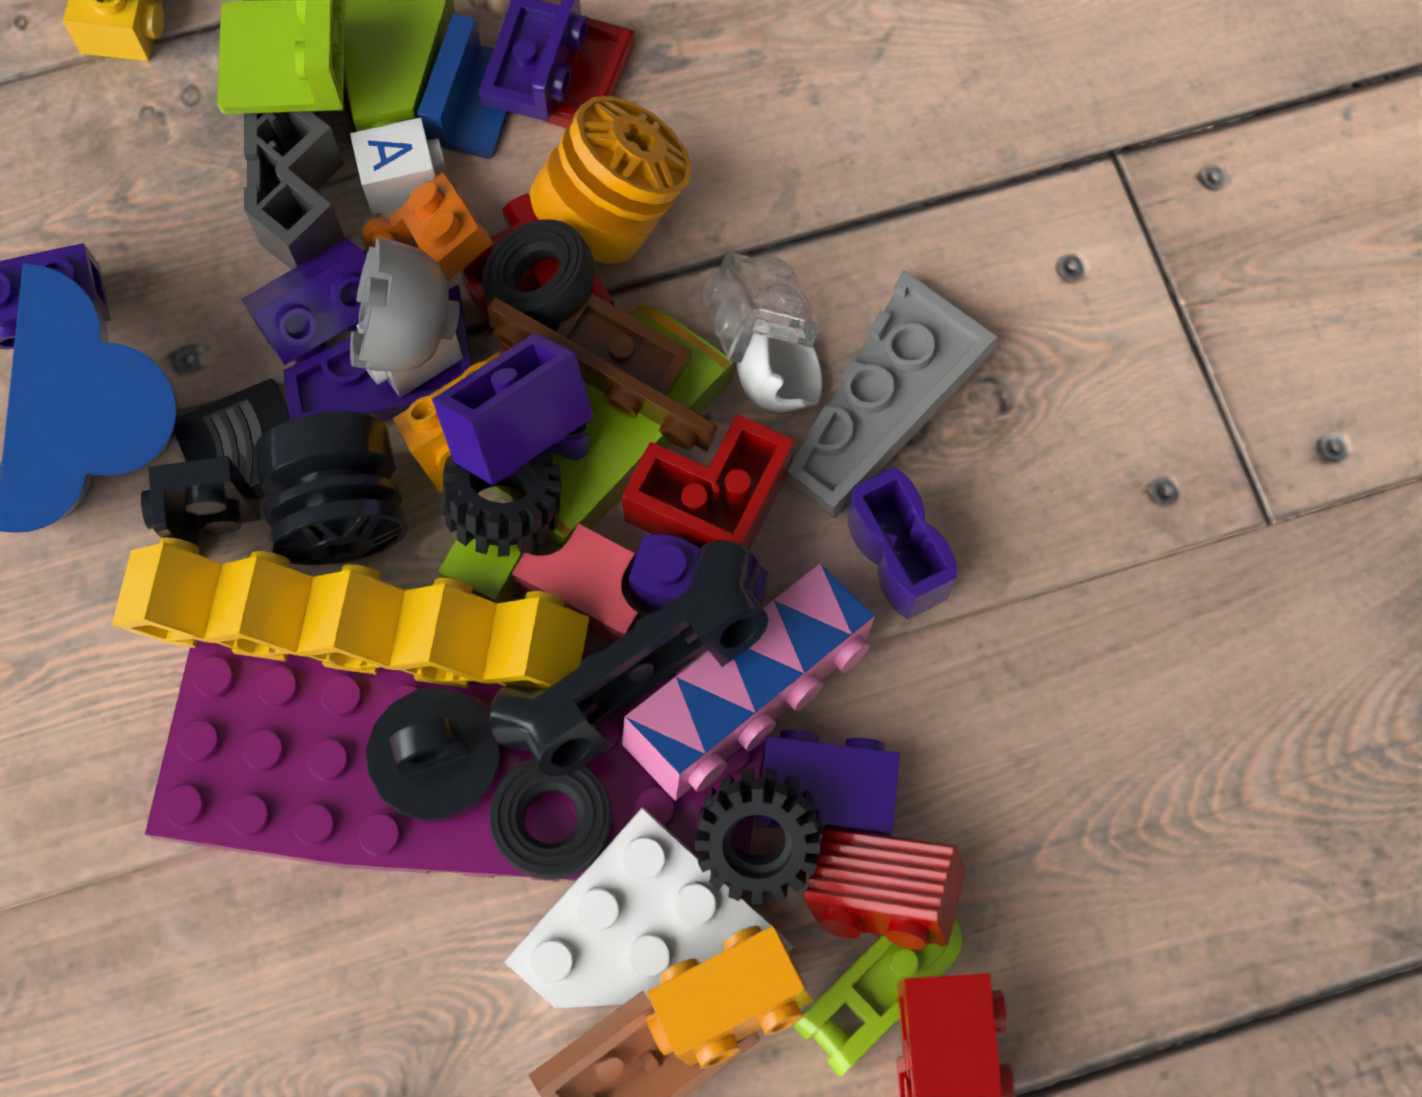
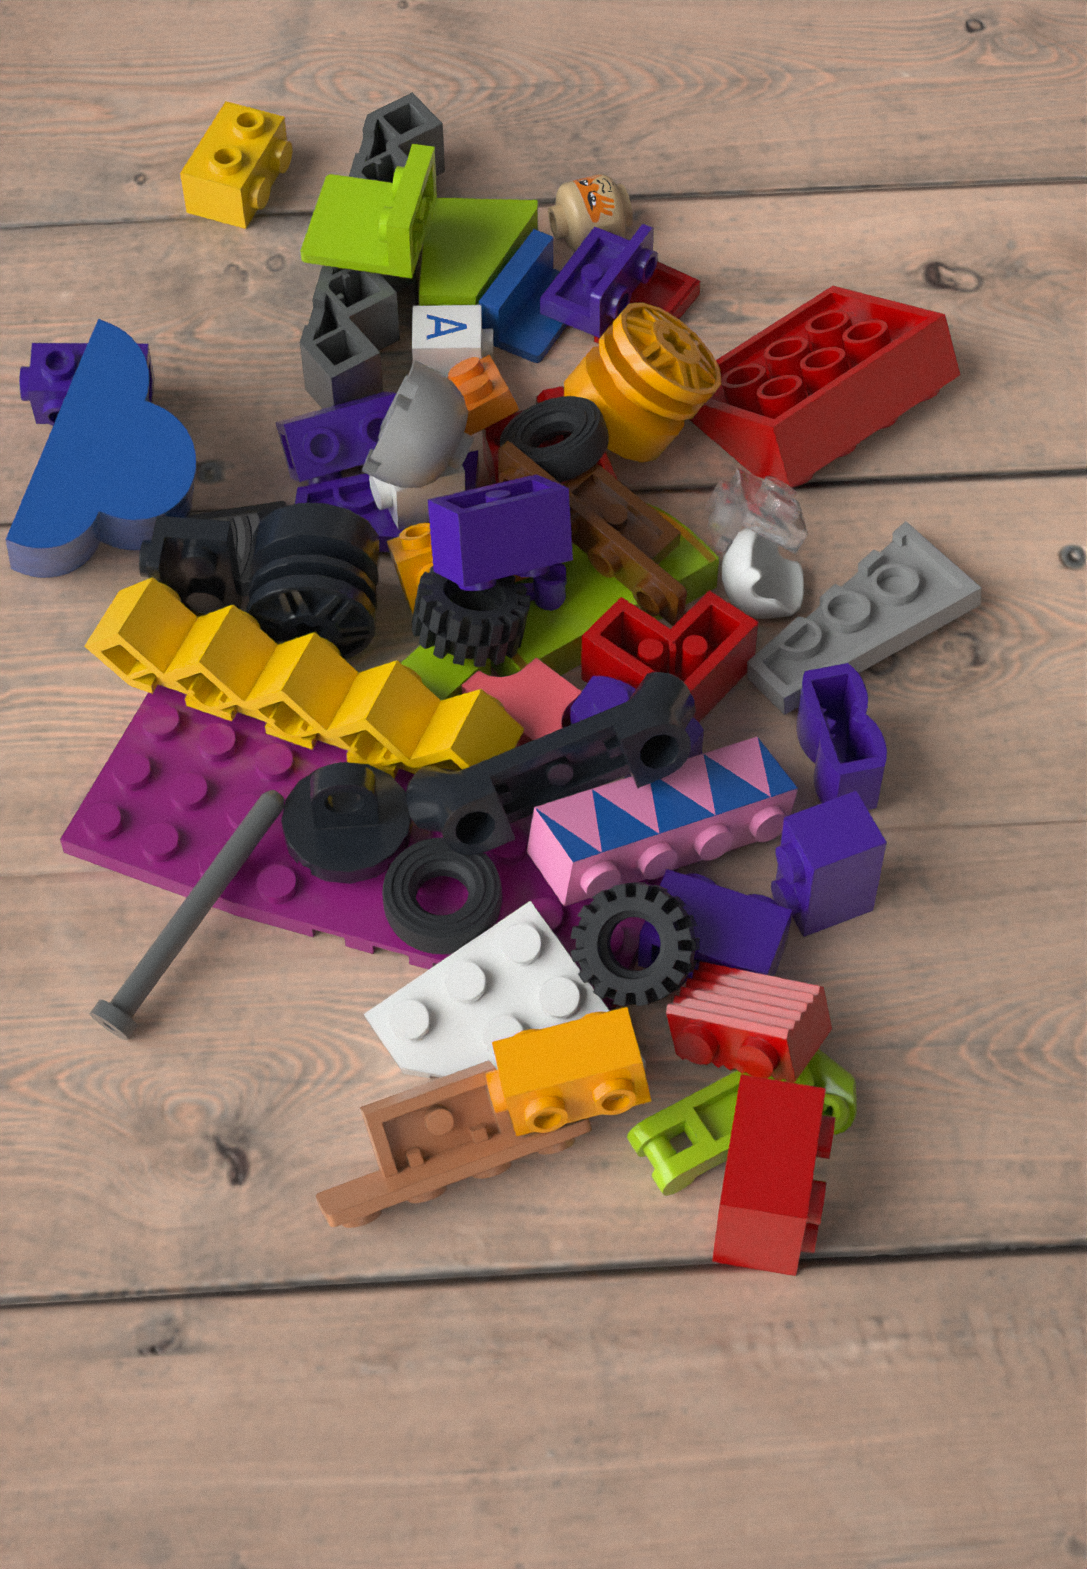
camera: 15 degrees right, 15 degrees down
none -> dark grey bar [89,790,285,1041]
none -> red slope [689,286,960,489]
none -> dark purple brick [771,791,887,937]
none -> lime arm [807,1049,857,1135]

